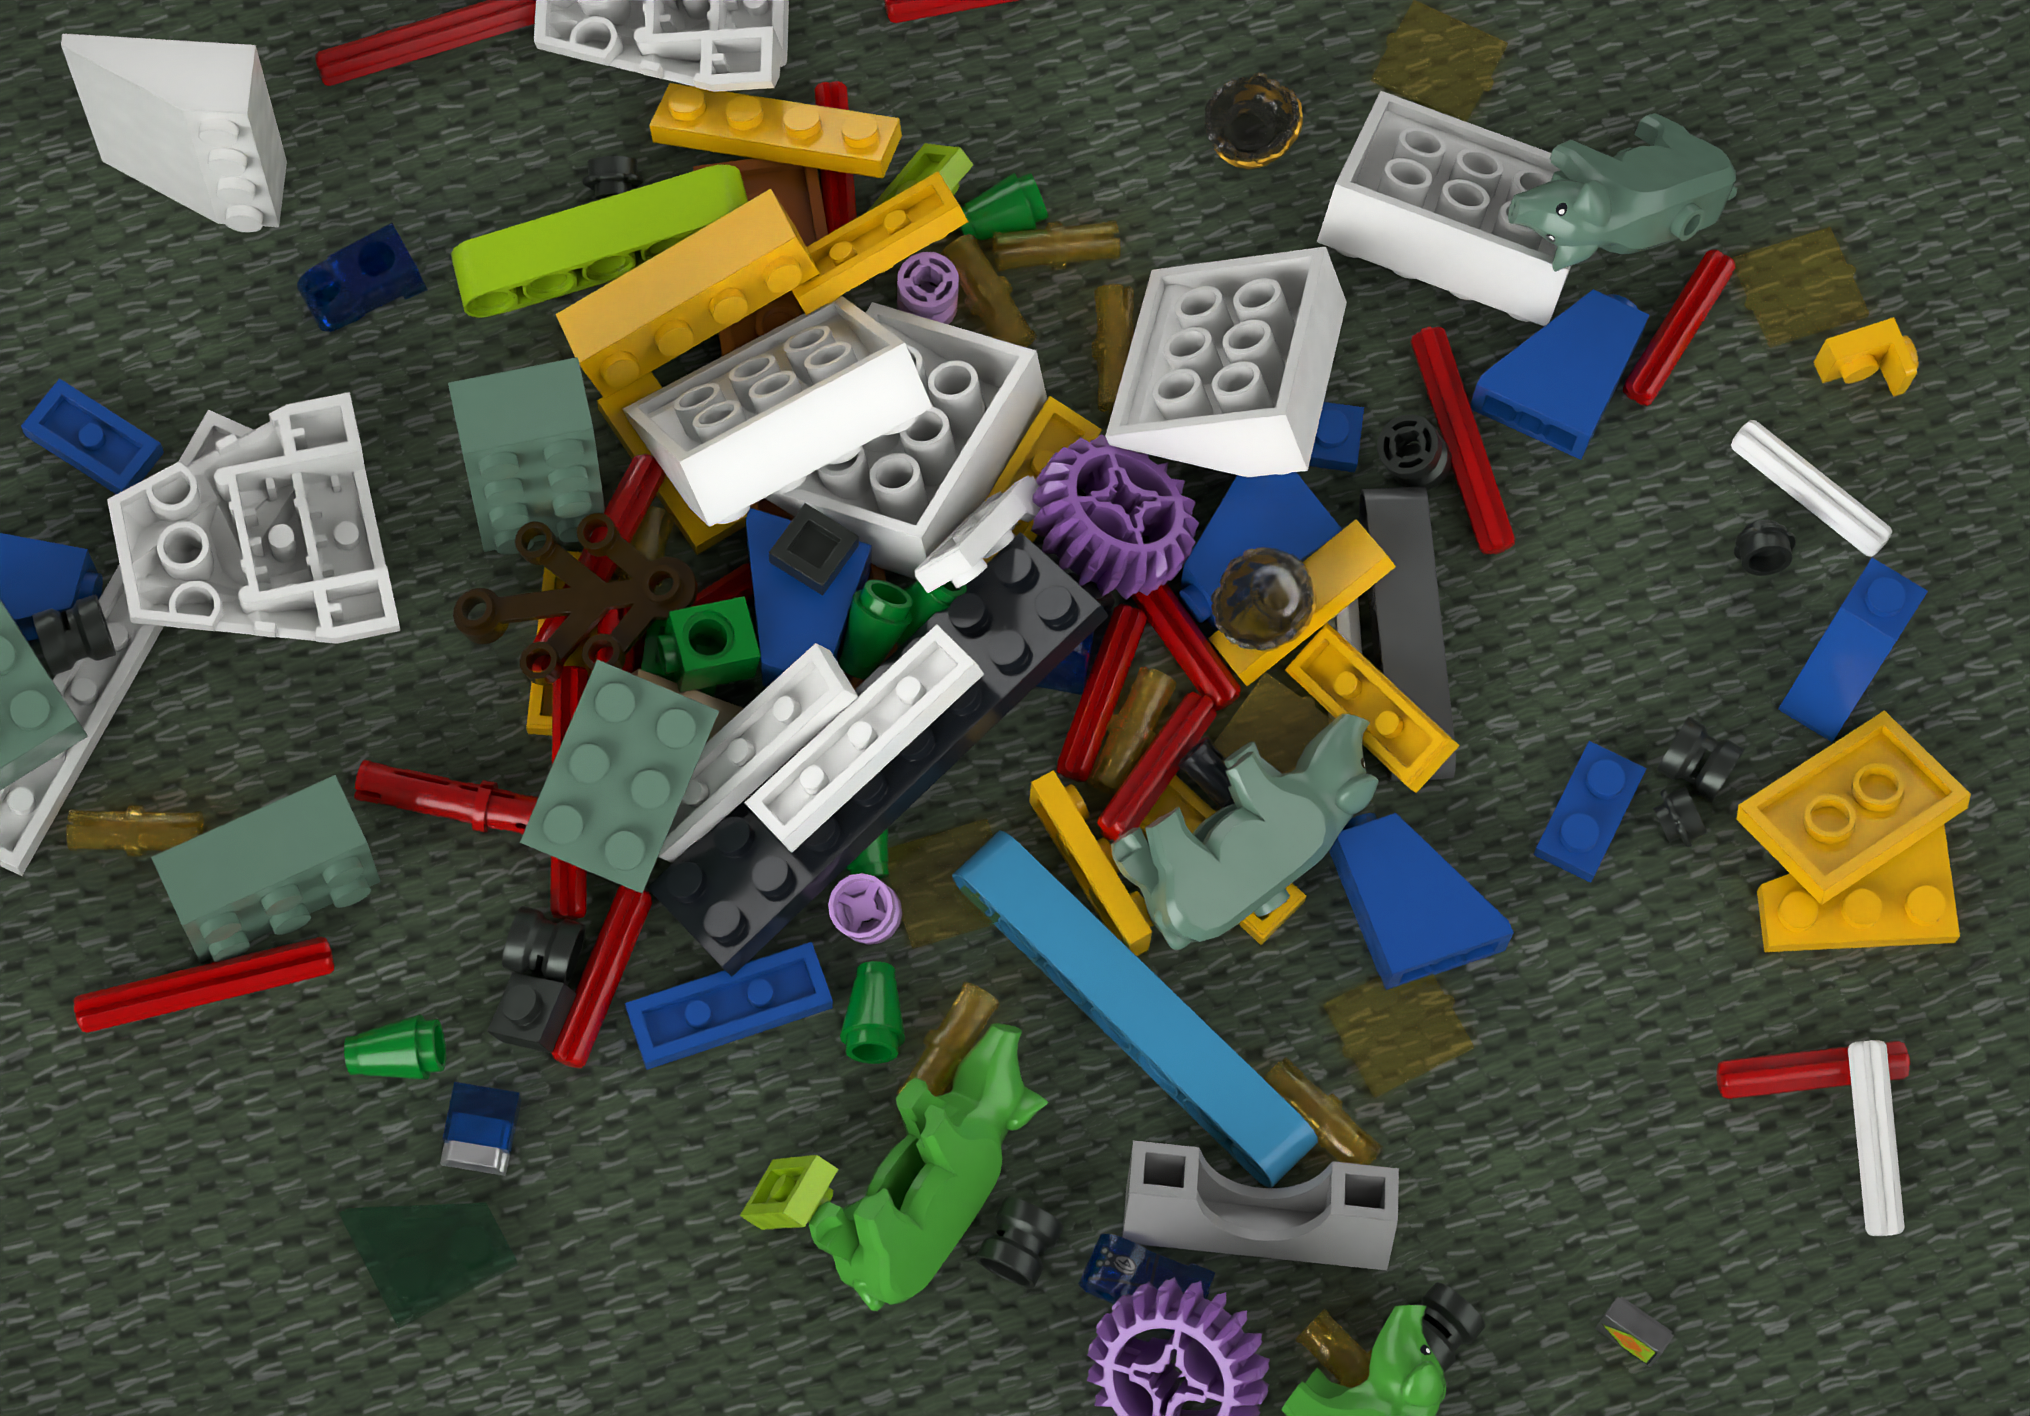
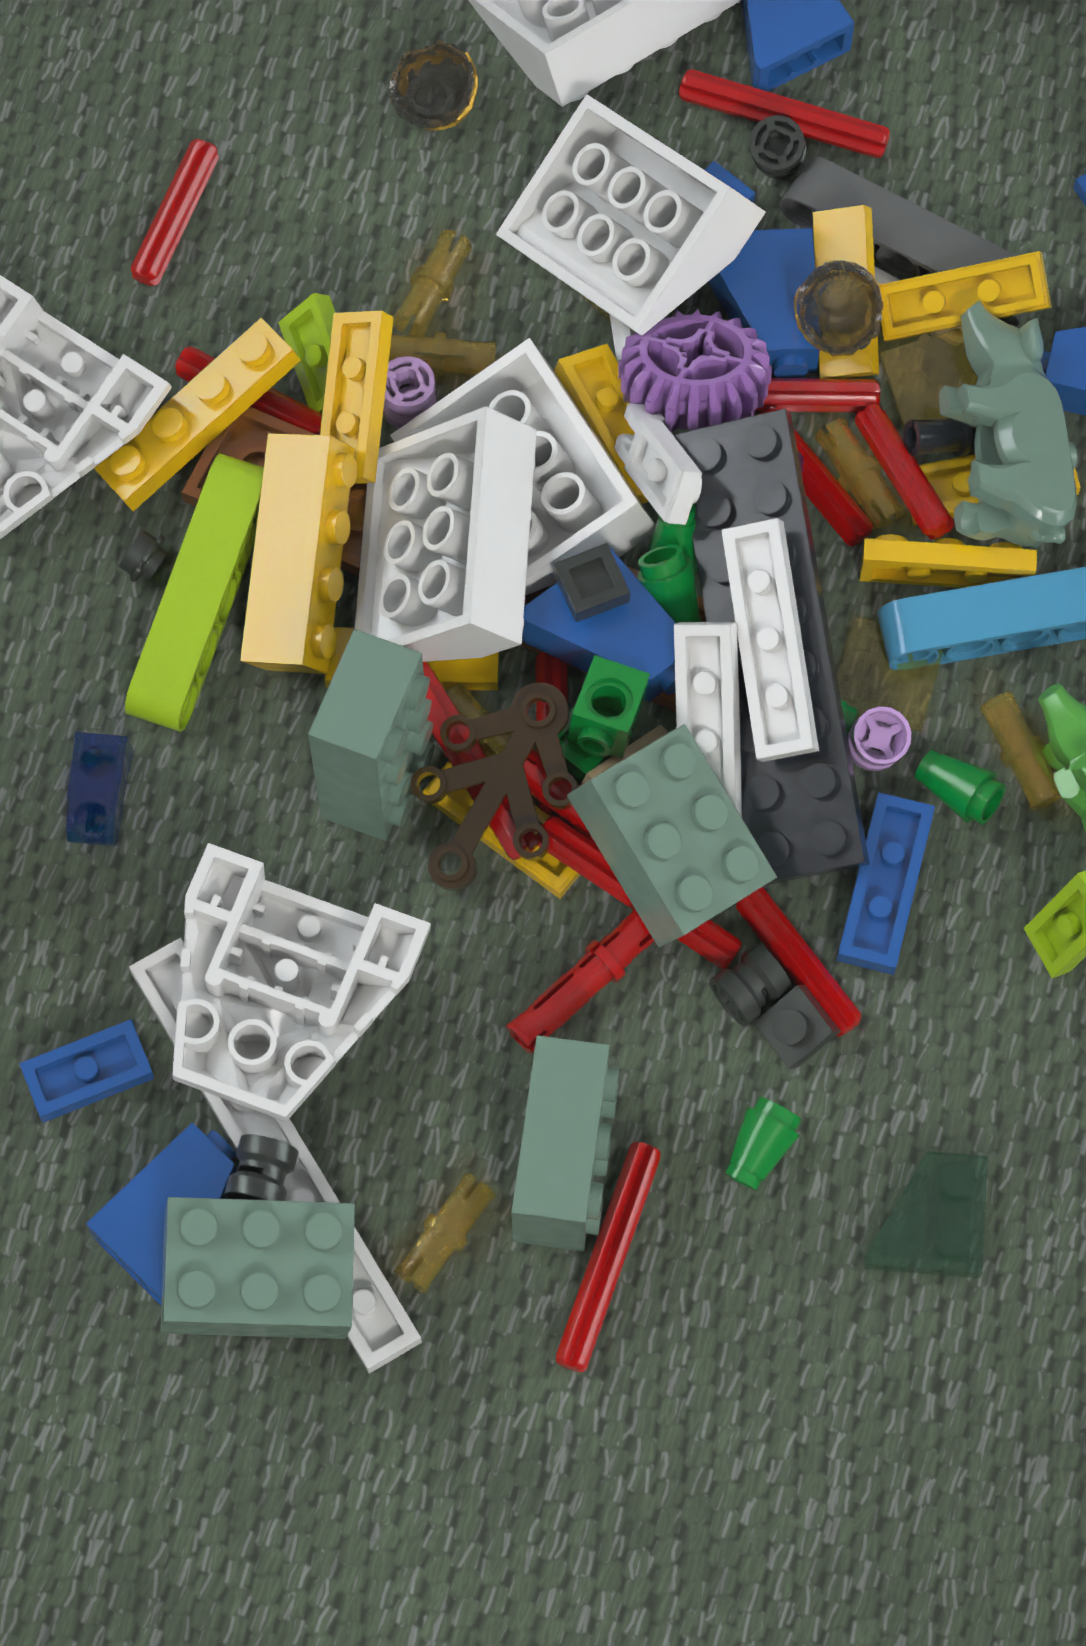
camera: 50 degrees left, 0 degrees up
clear blue piece [440,1082,522,1176] -> none
green cone [960,173,1049,244] -> none
clear yellow pin [1091,284,1134,413] -> none

